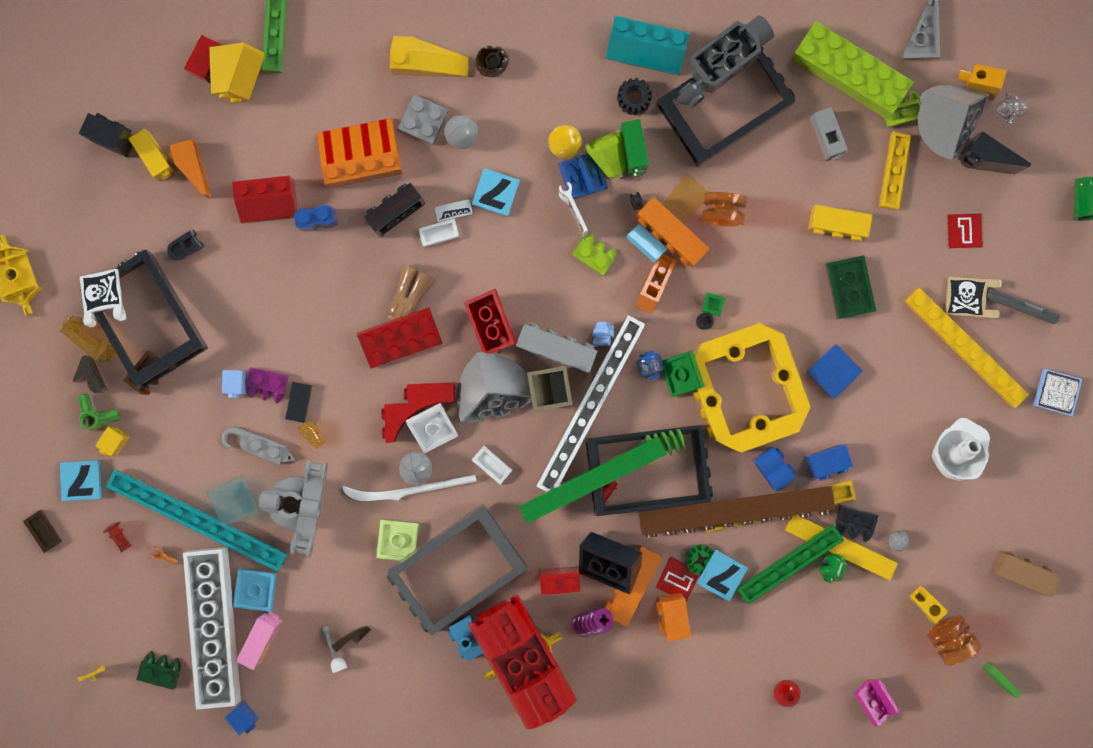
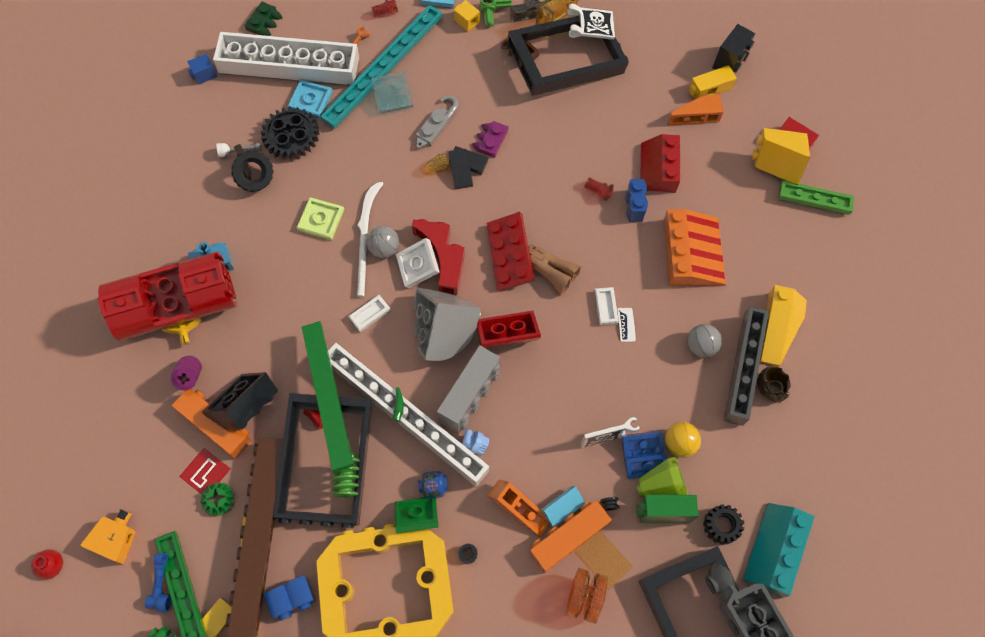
camera: 100 degrees right, 20 degrees down
black plate [167,230,204,260] -> none
light blue brick [222,370,247,398] -> none
bright pink brick [236,612,283,670] -> none
light grey piece [259,459,328,557] -> none
black slope [364,183,426,237] -> none
dark grey window [387,503,527,636] -> none
light grey plate [398,94,449,145] -> none
medium azure tile [472,168,520,217] -> none
dark tan slope [527,366,573,411] -> none
red brick [540,566,581,595] -> none
lime plate [572,234,616,276] -> none
orange brick [656,593,691,641] -> none
medium azure tile [697,550,748,601] -> none
green plate [701,292,725,316] -> none
none -> light orange torso [80,509,135,564]
none -> blue brick [145,553,172,613]
none -> black tyre [231,151,274,192]
none -> black gear [261,106,320,160]
none -> green helmet [392,387,404,422]
none -> black slope [448,149,473,189]
none -> clear red pin [585,177,614,201]
none -> dark grey brick [723,306,769,426]

